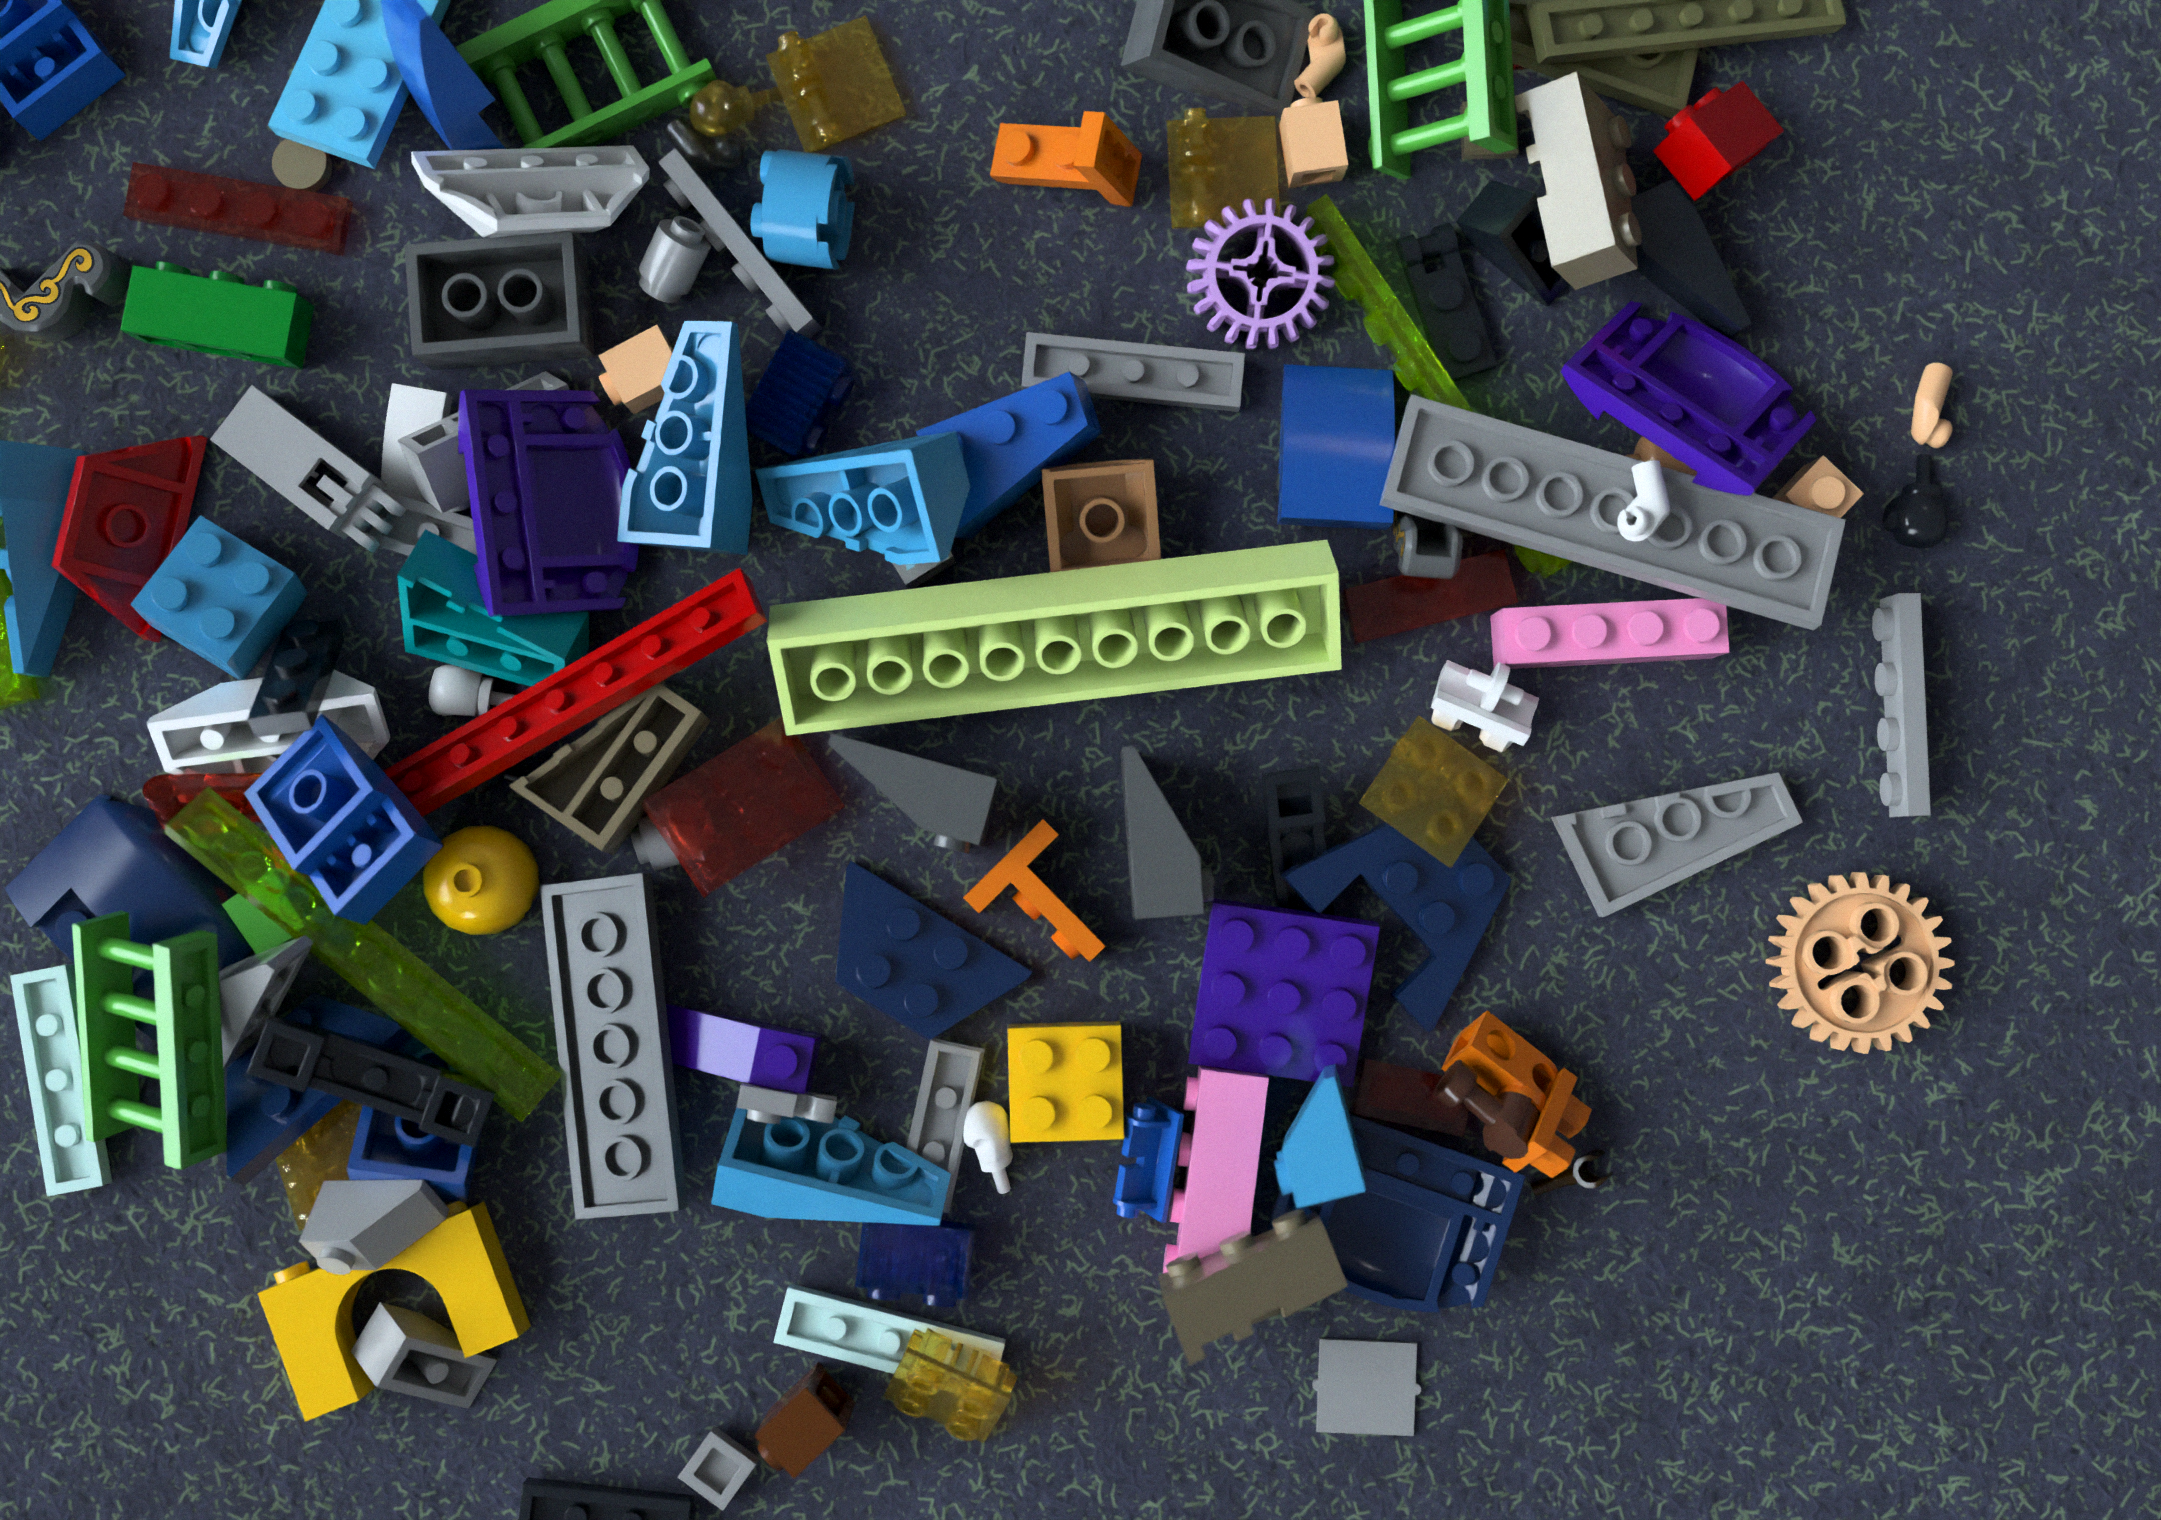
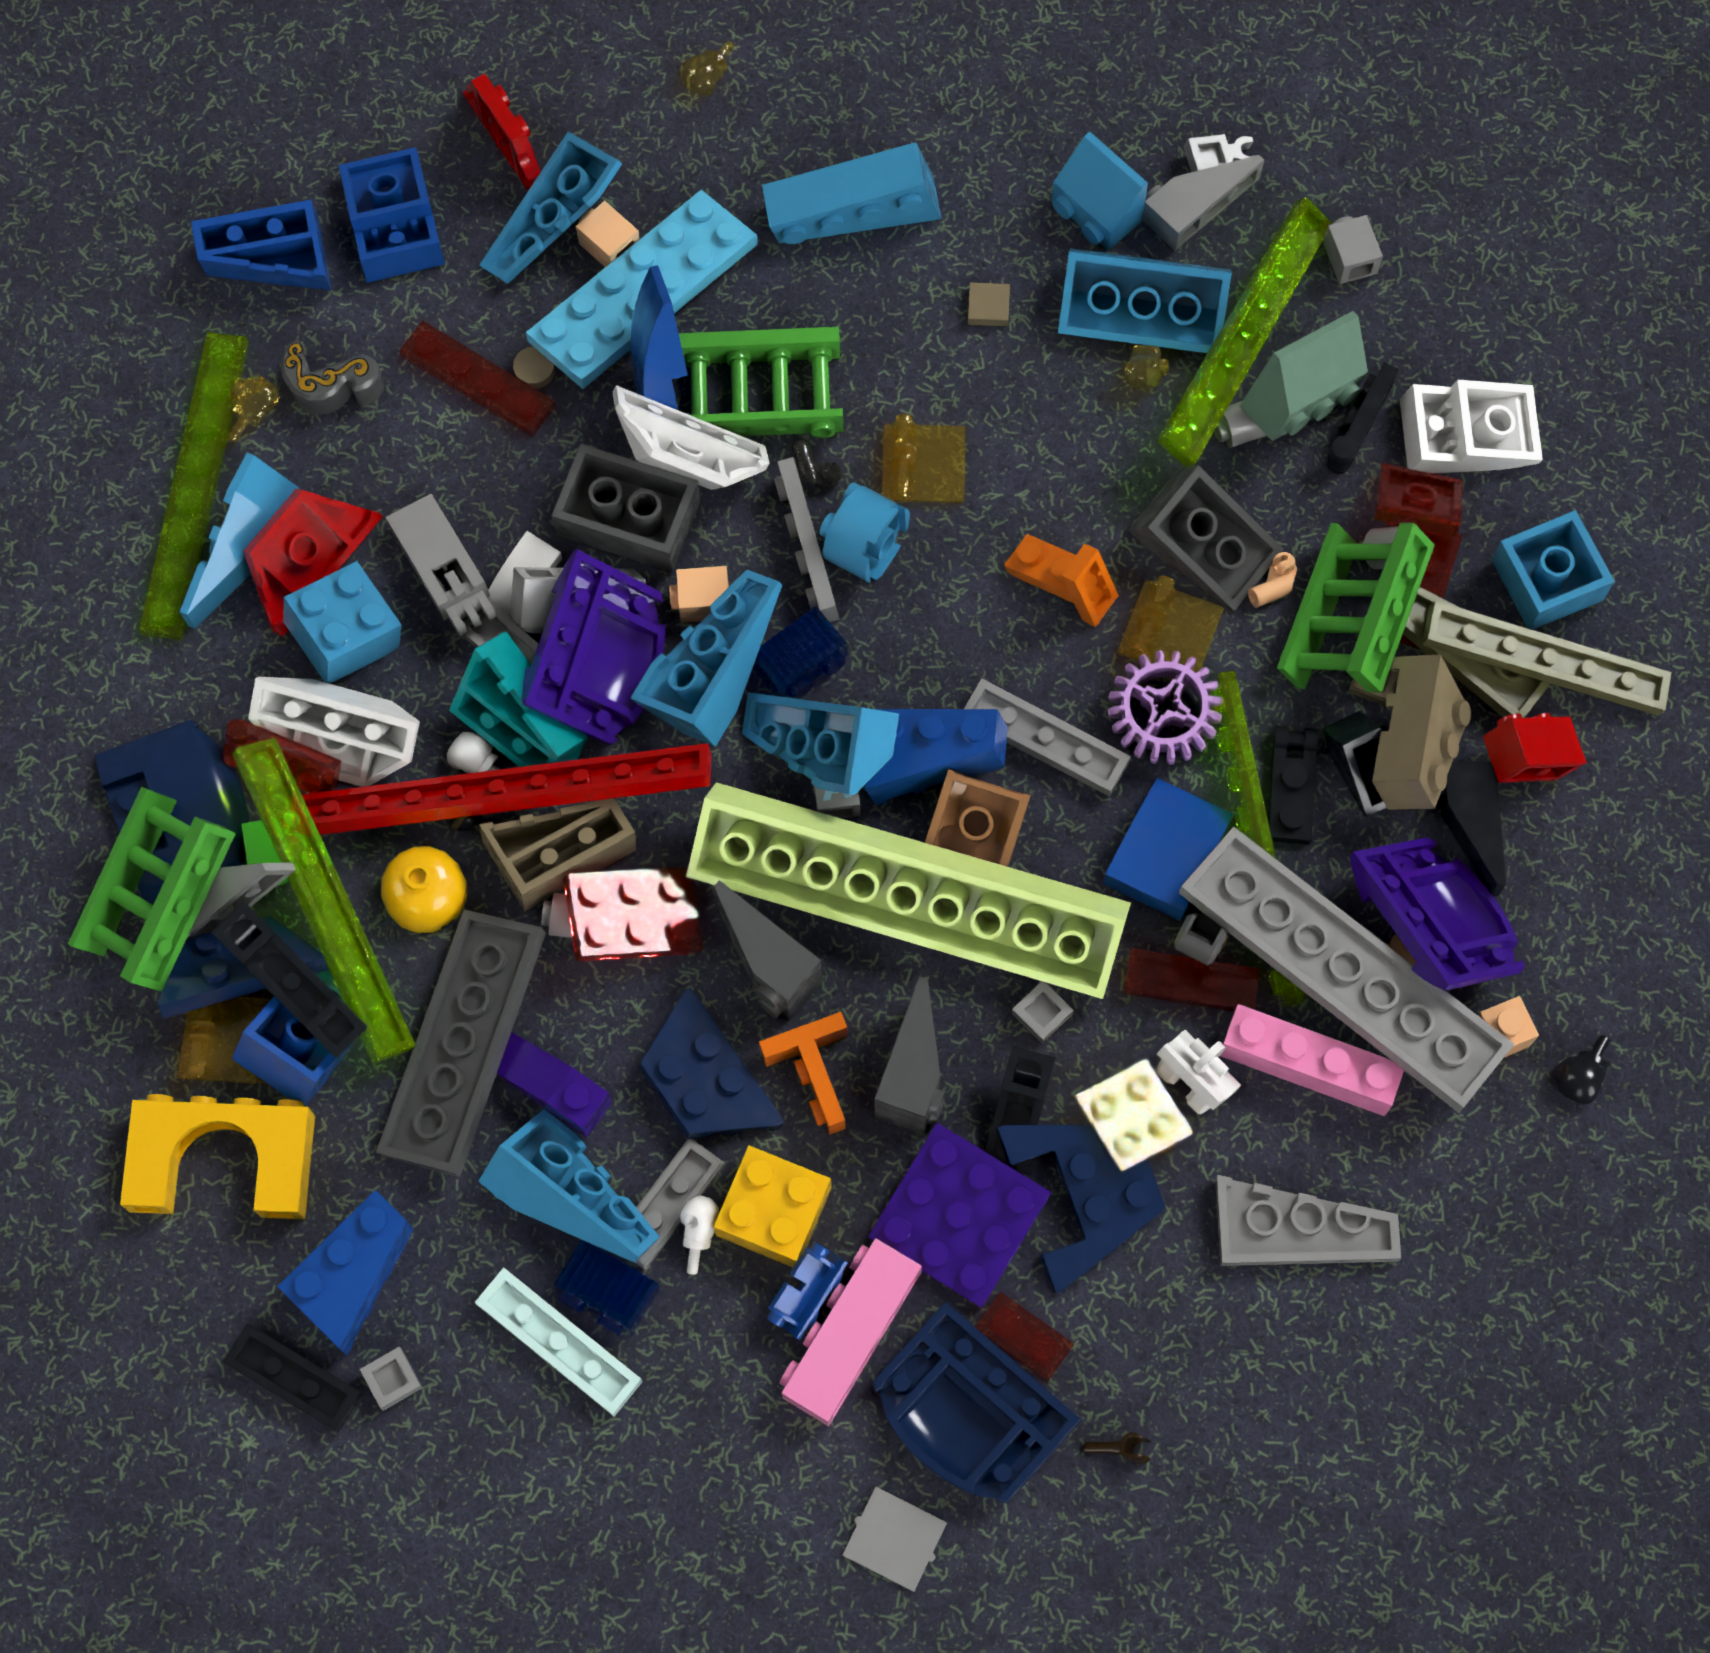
camera: 30 degrees right, 15 degrees down
light aqua plate [10,964,112,1196] -> none
green brick [120,261,314,370] -> none
blue slope [244,714,444,925] -> none
black plate [247,619,344,738] -> none
light grey slope [299,1180,449,1275] -> none
light grey slope [351,1302,497,1409] -> none
light grey brick [639,216,711,303] -> none
clear yellow piece [689,79,781,137] -> none
light grey plate [736,1082,837,1124] -> none
reddish brown brick [754,1362,856,1479] -> none
clear yellow hinge [883,1328,1018,1443] -> none
dark tan wedge [1158,1209,1348,1365] -> none
dark azure slope [1274,1064,1366,1208] -> none
light nougat brick [1279,97,1348,188] -> none
orange hips [1433,1010,1592,1178] -> none
white arm [1617,460,1670,541] -> none
light nougat gear [1766,872,1955,1054] -> none
light grey plate [1872,593,1931,817] -> none
light nougat arm [1911,363,1953,448] -> none
none -> blue wedge [277,1190,414,1356]
none -> light grey plate [1011,981,1074,1043]

